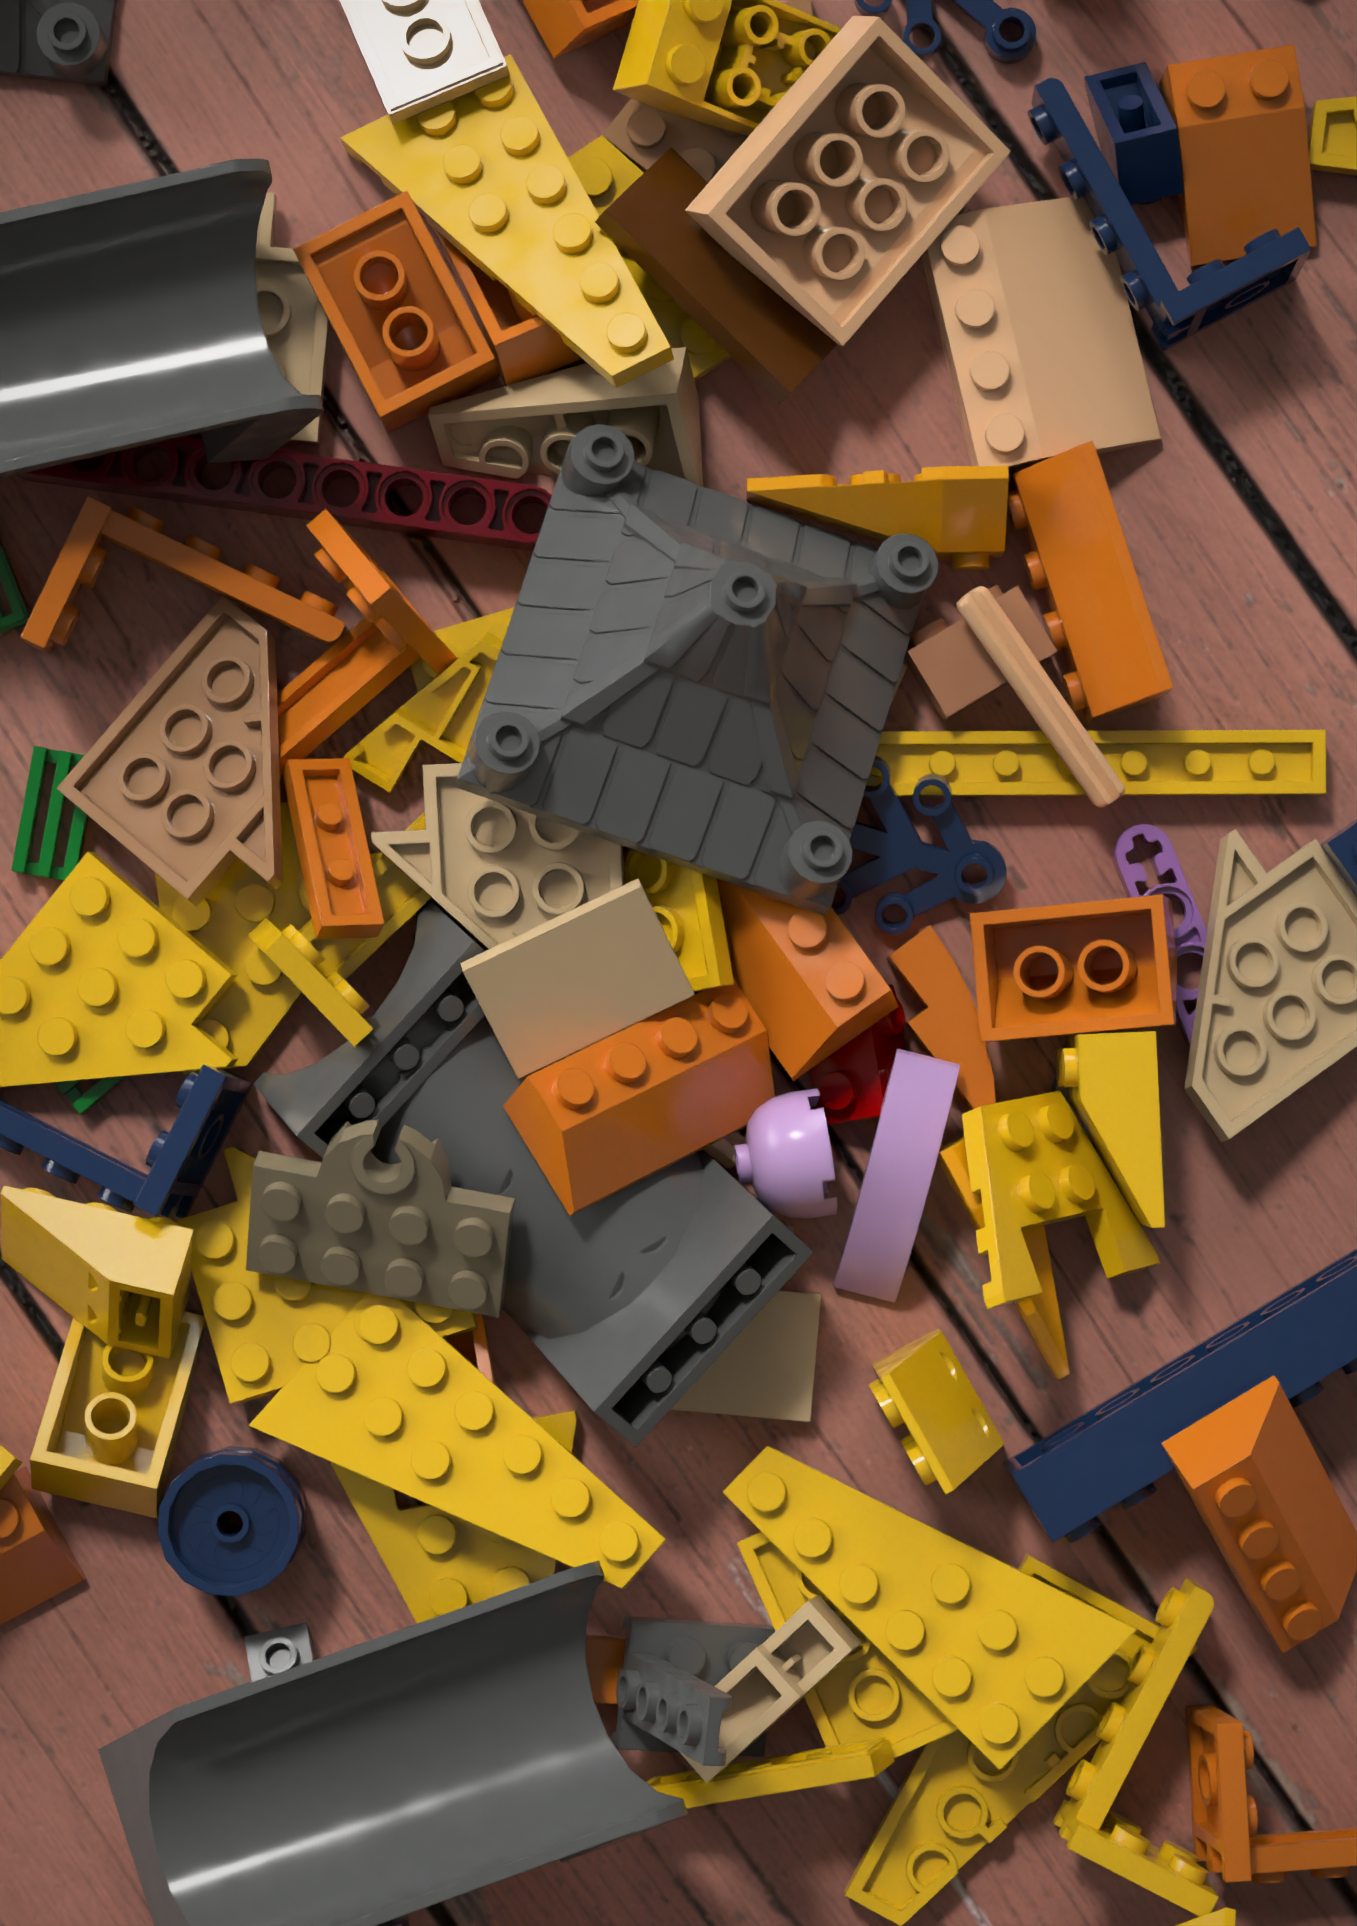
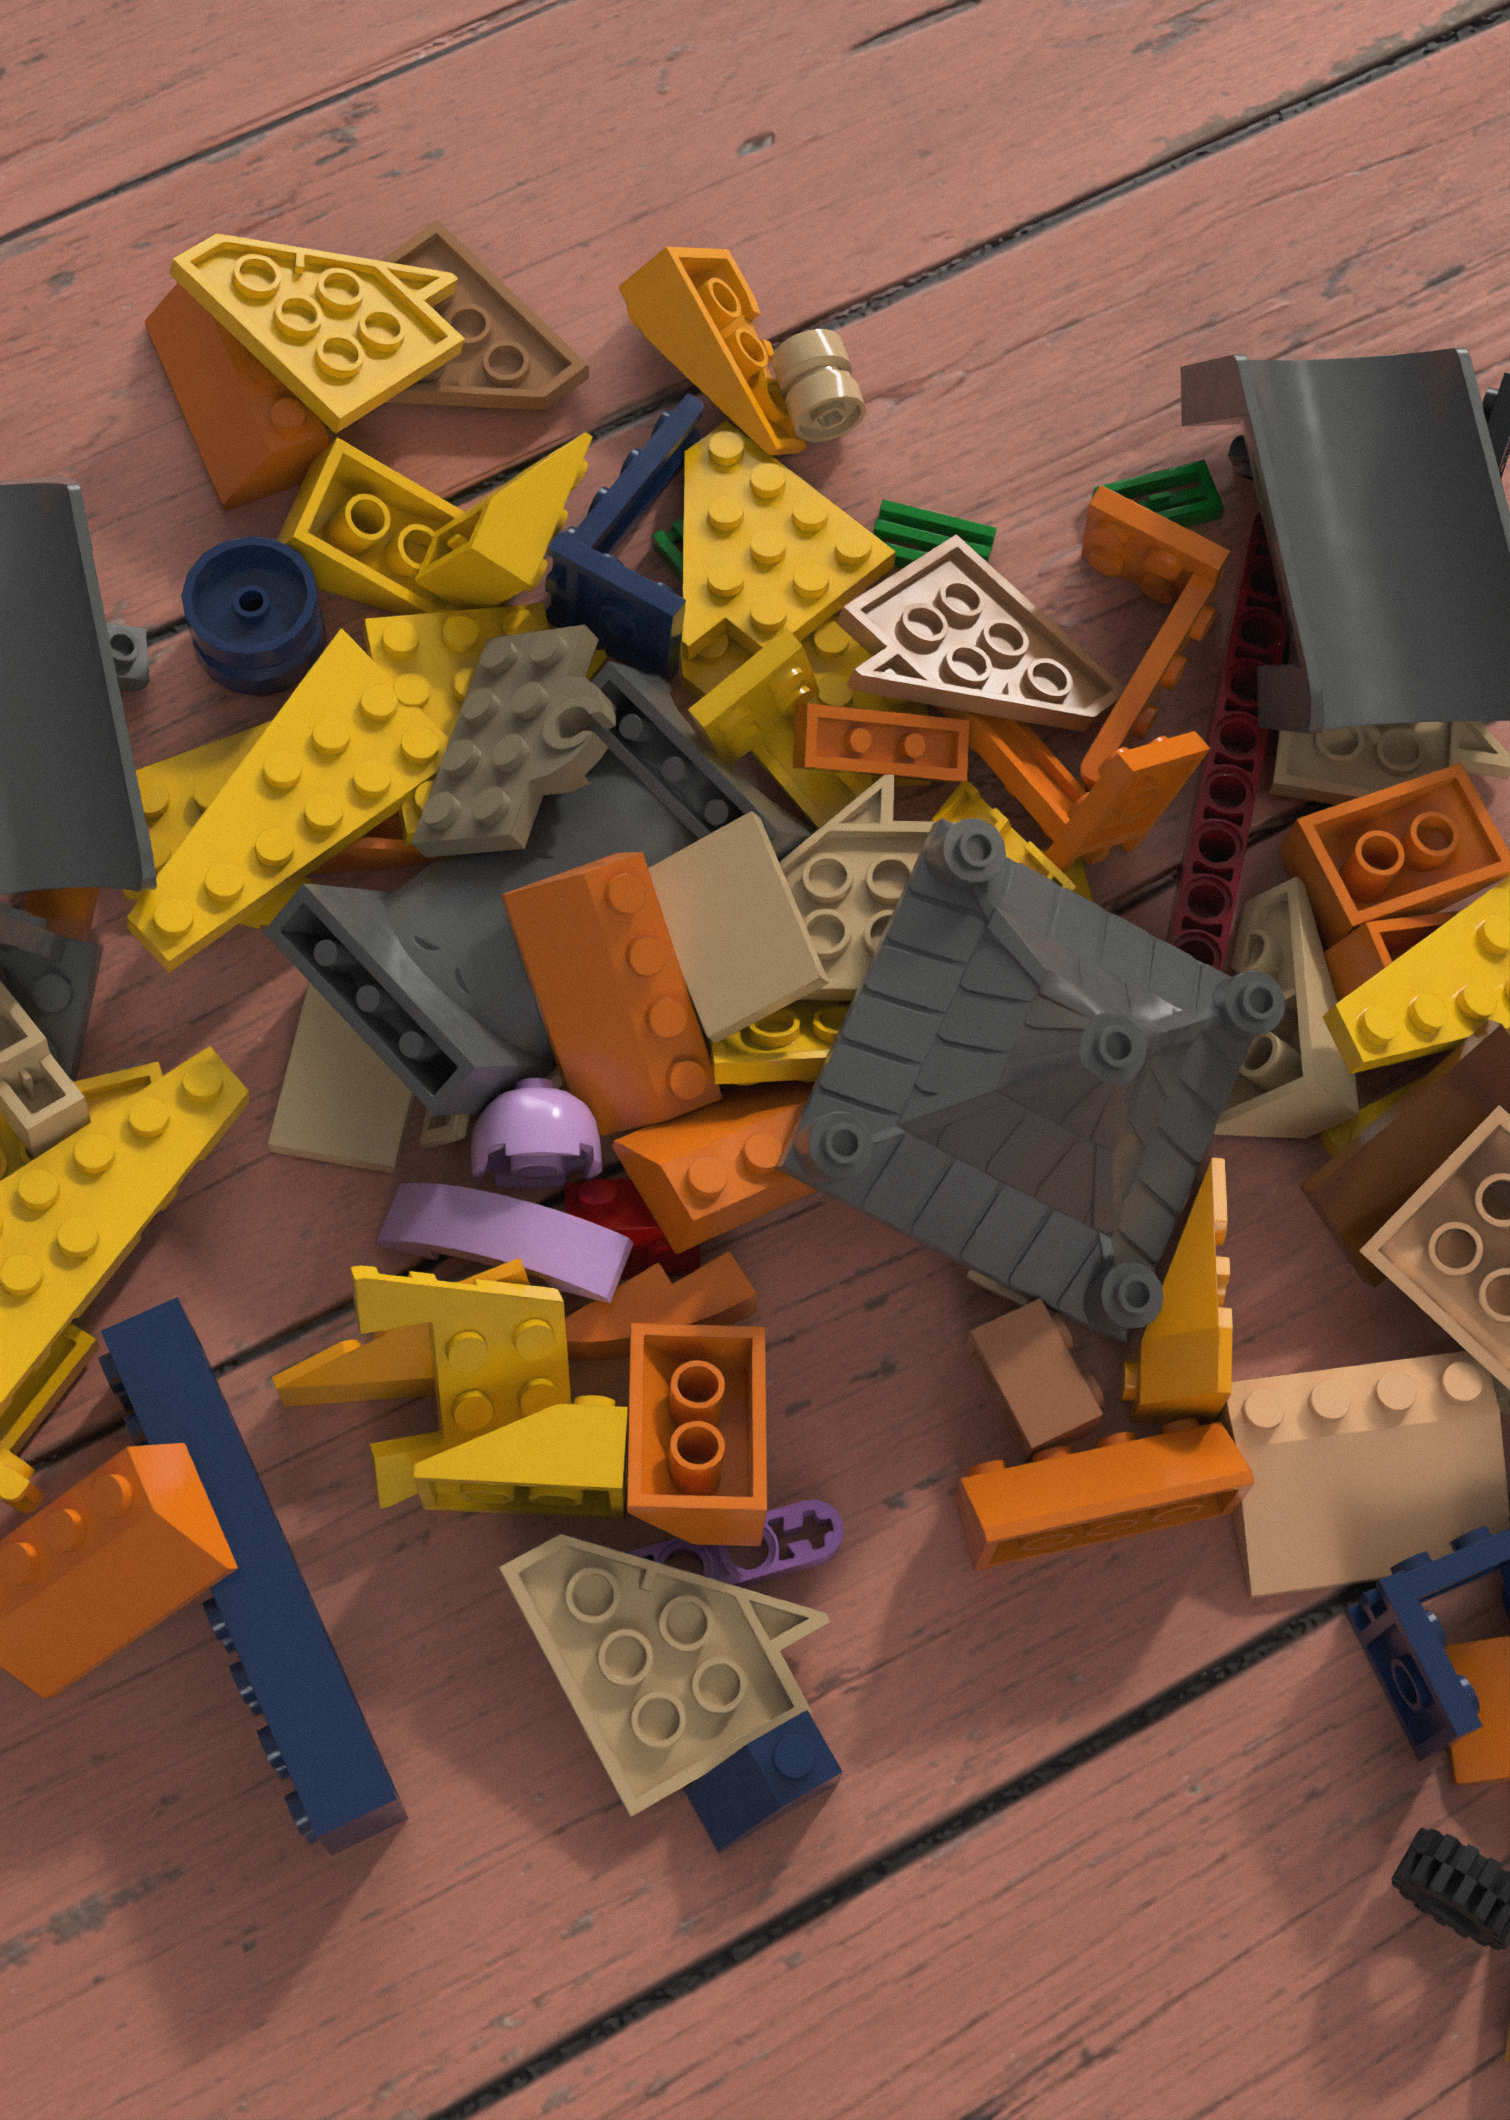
camera: 90 degrees right, 20 degrees down
dark blue plant [831,756,1007,935] -> none
yellow plate [863,730,1326,797] -> none
yellow slope [868,1327,1005,1494] -> none
light nougat axle [957,586,1125,808] -> none

